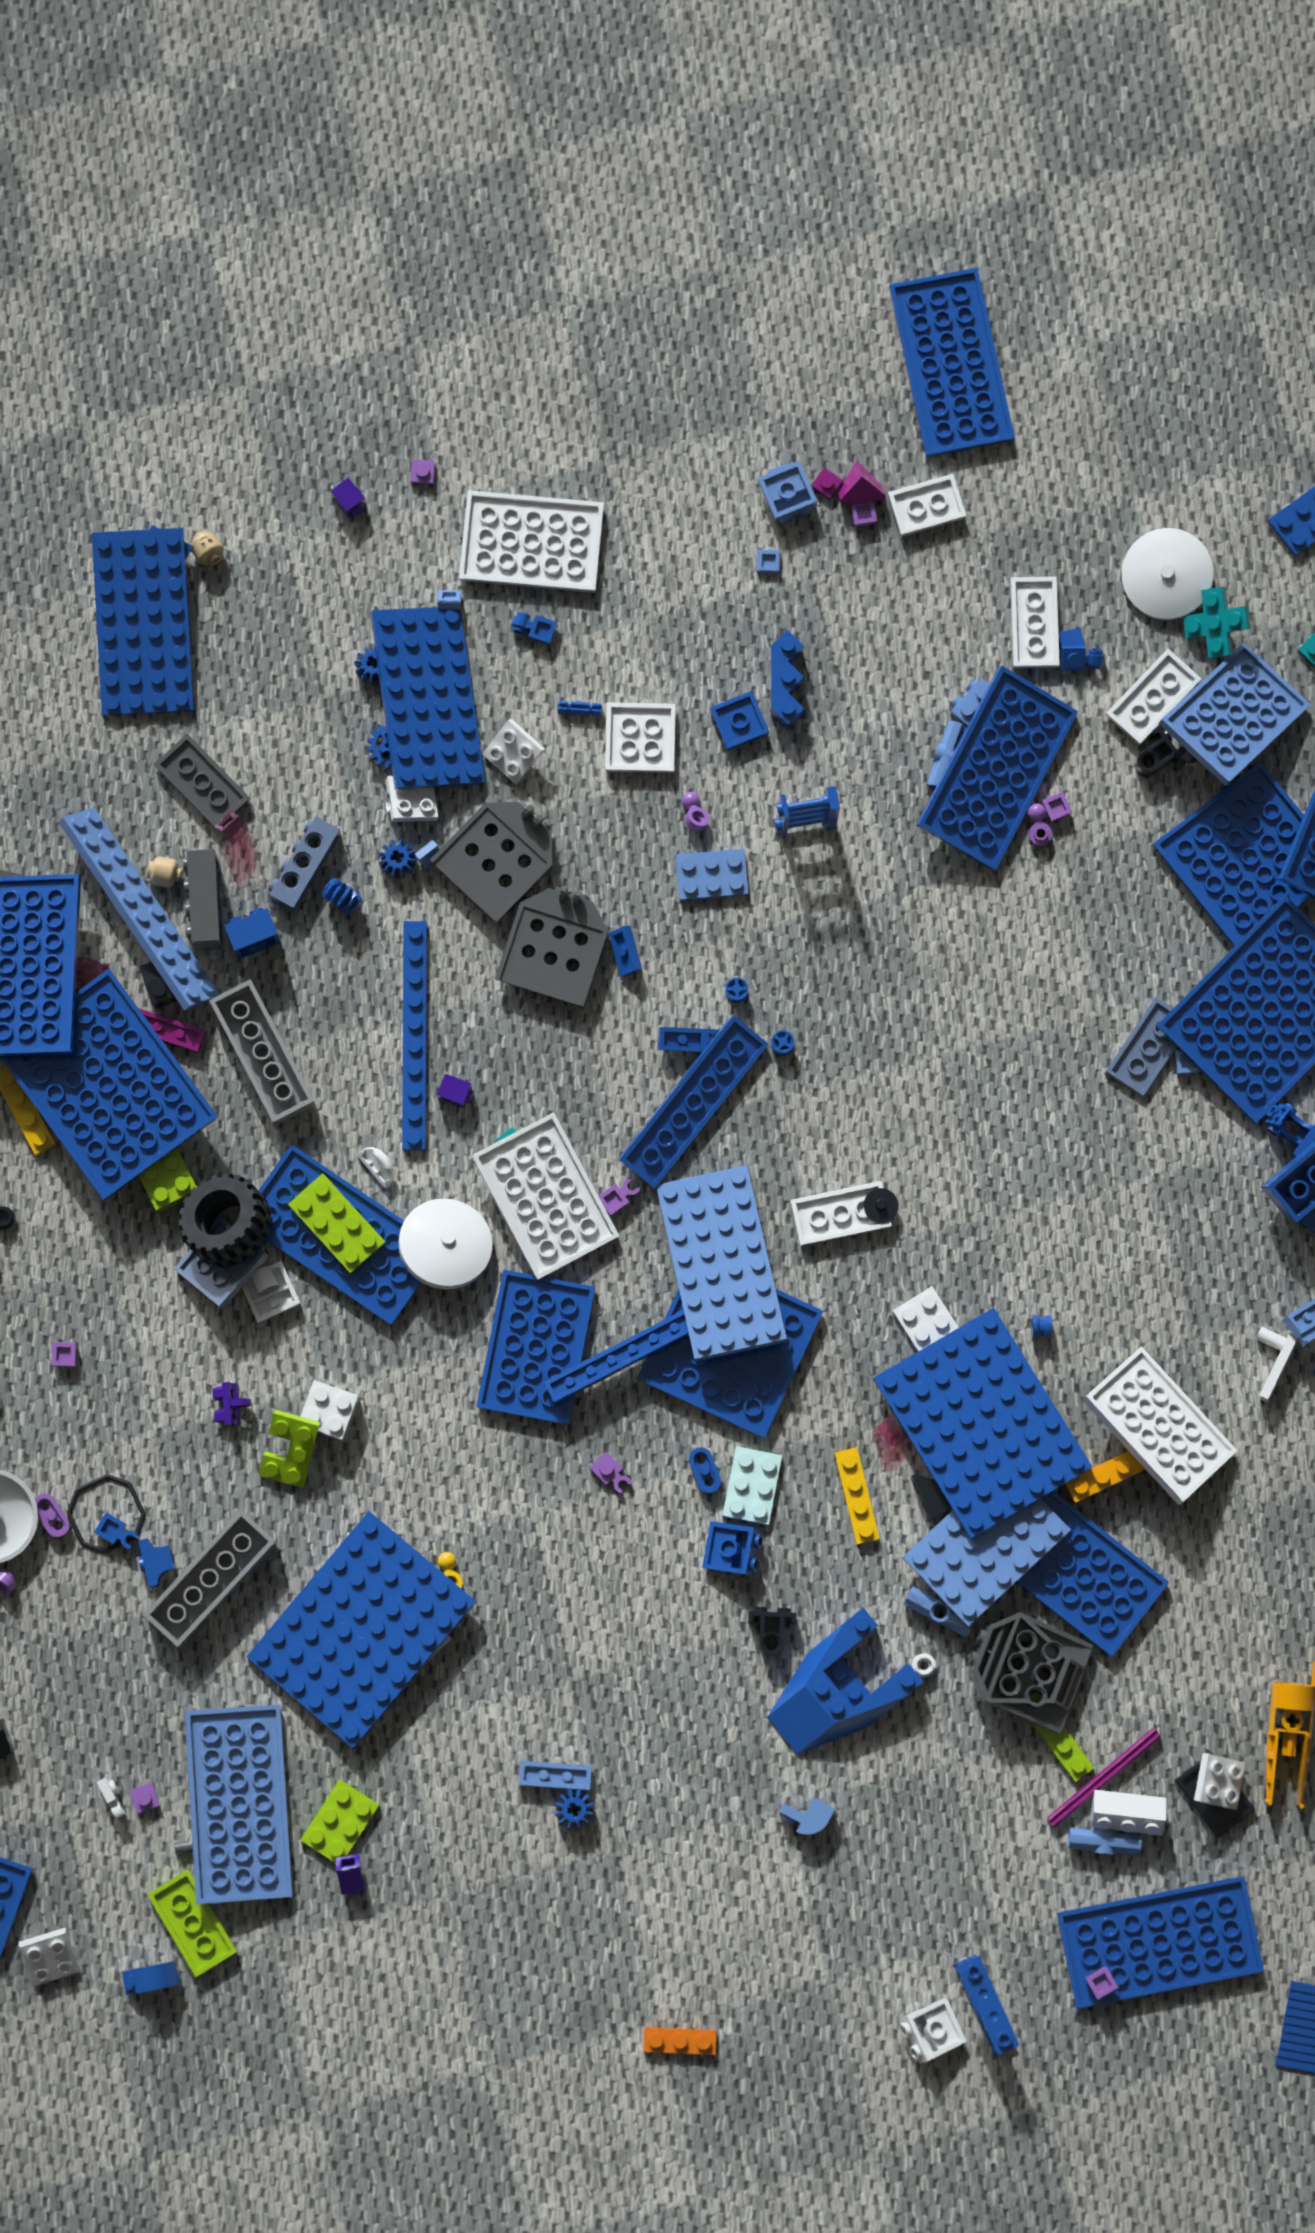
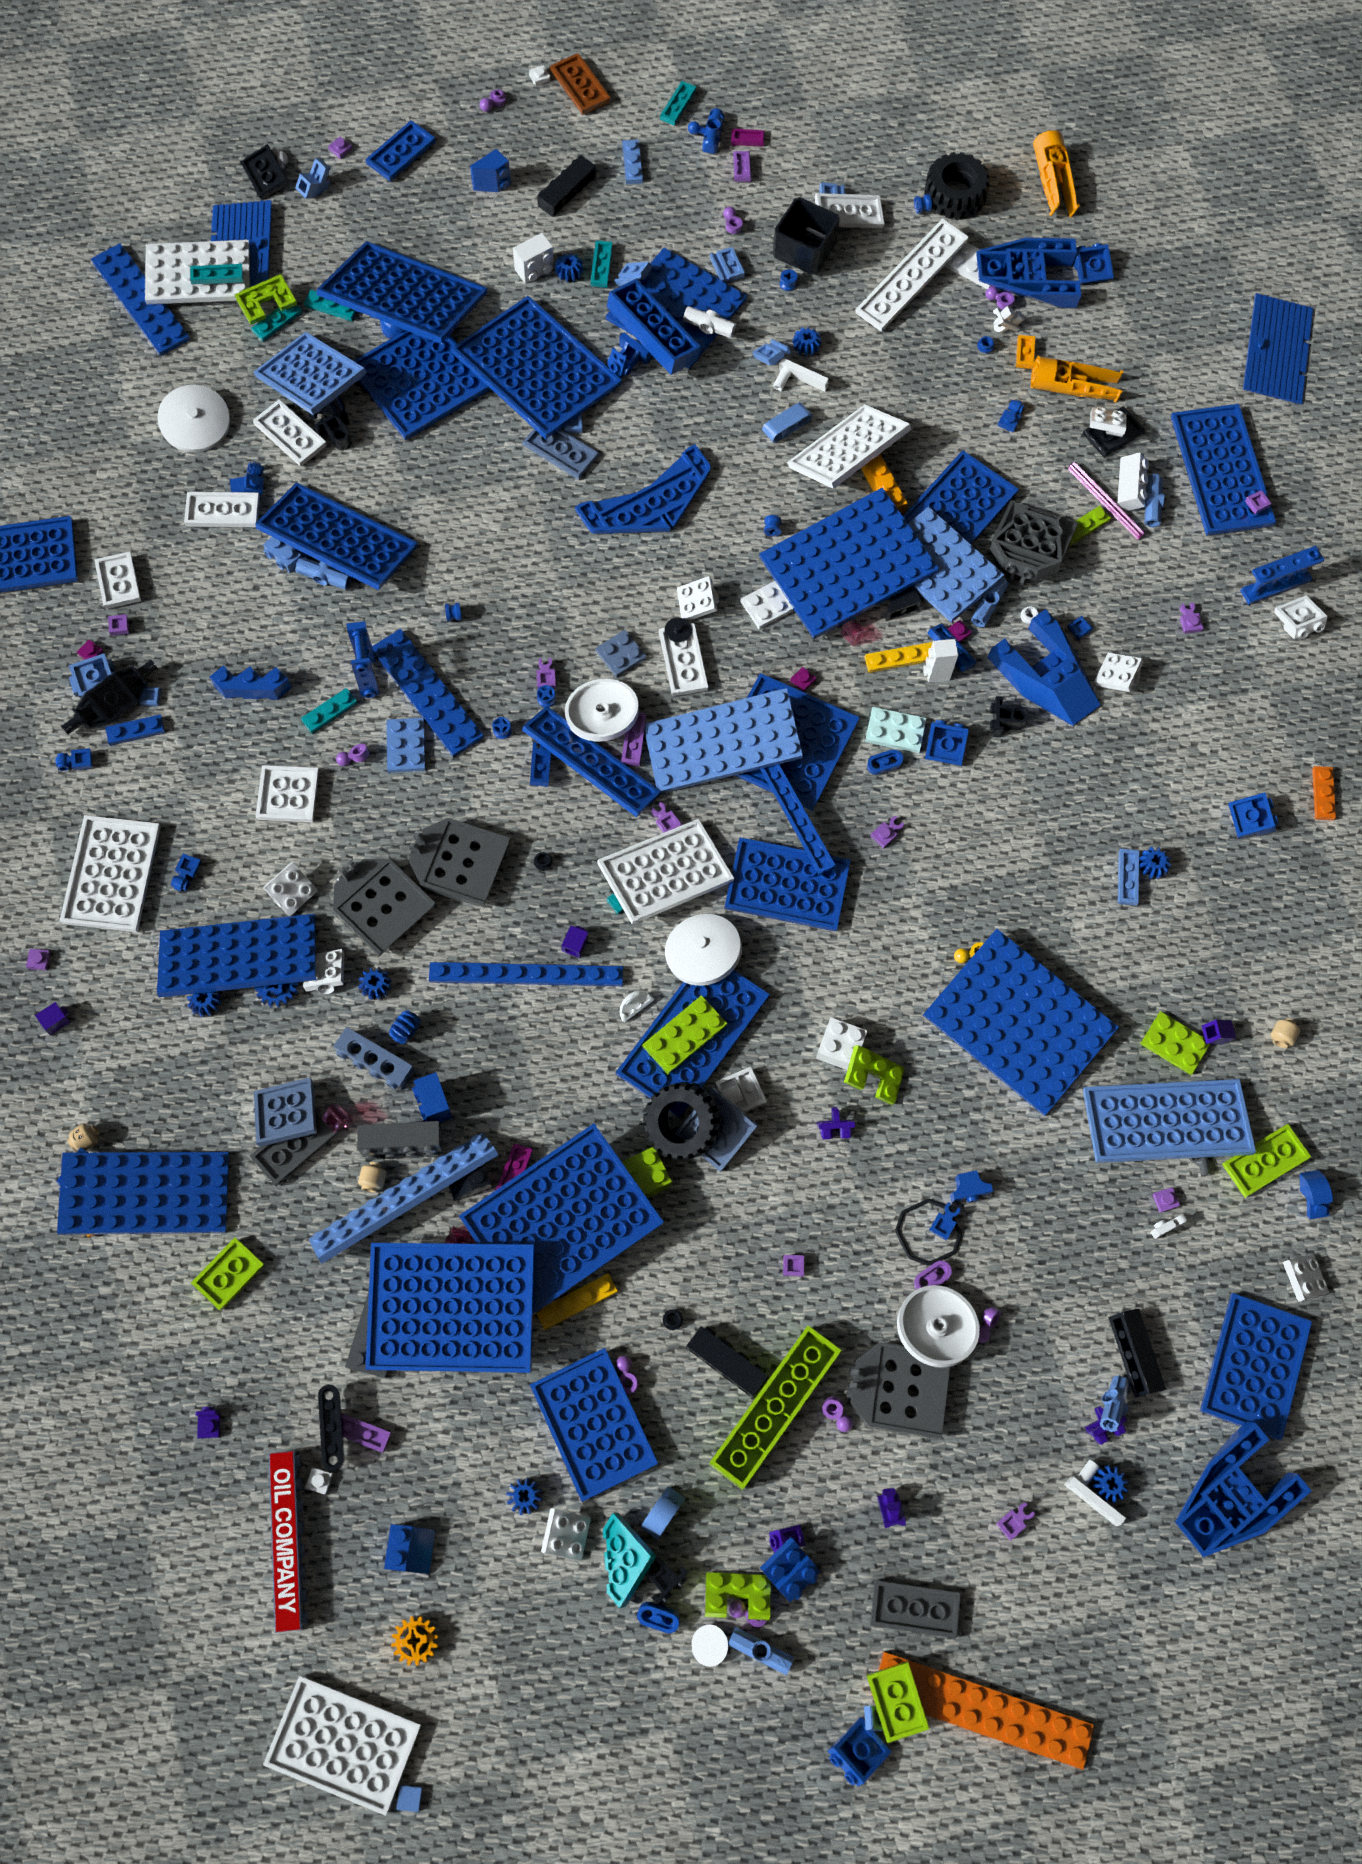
camera: 90 degrees left, 10 degrees down
light grey brick [143,1510,277,1649] -> none
light grey brick [209,979,316,1127] -> none
medium blue tile [415,841,440,870] -> none
medium blue tile [437,590,461,609] -> none
blue axle [557,701,602,717] -> none
blue plate [608,925,642,977] -> none
blue plate [709,691,769,751] -> none
medium blue brick [779,1798,835,1835] -> none
magenta slope [838,460,886,504] -> none
medium lavender plate [1028,804,1052,846] -> none
medium lavender plate [1041,791,1072,823] -> none
teal plate [1183,587,1251,659] -> none
none -> blue plate [55,748,93,771]
none -> black plate [61,659,158,735]
none -> blue plate [105,714,165,746]
none -> lime plate [191,1237,265,1311]
none -> sand blue plate [254,1077,317,1147]
none -> teal plate [301,688,358,734]
none -> blue plate [372,628,484,758]
none -> blue wheel [445,602,462,622]
none -> black plate [534,852,553,871]
none -> medium lavender plate [536,658,556,689]
none -> white dish [565,679,639,742]
none -> blue wing [575,444,710,534]
none -> sand blue plate [595,630,646,678]
none -> medium lavender plate [621,712,646,766]
none -> white plate [677,576,719,621]
none -> medium blue beam [762,402,813,443]
none -> magenta plate [790,667,816,692]
none -> white brick [923,639,958,682]
none -> blue plate [927,623,977,672]
none -> magenta plate [947,620,972,643]
none -> blue plate [997,399,1025,432]
none -> blue tile [1067,616,1093,640]
none -> white plate [1094,653,1143,692]
none -> medium lavender plate [1180,602,1203,634]
none -> blue plate [1228,792,1279,839]
none -> tan head [1271,1018,1300,1048]

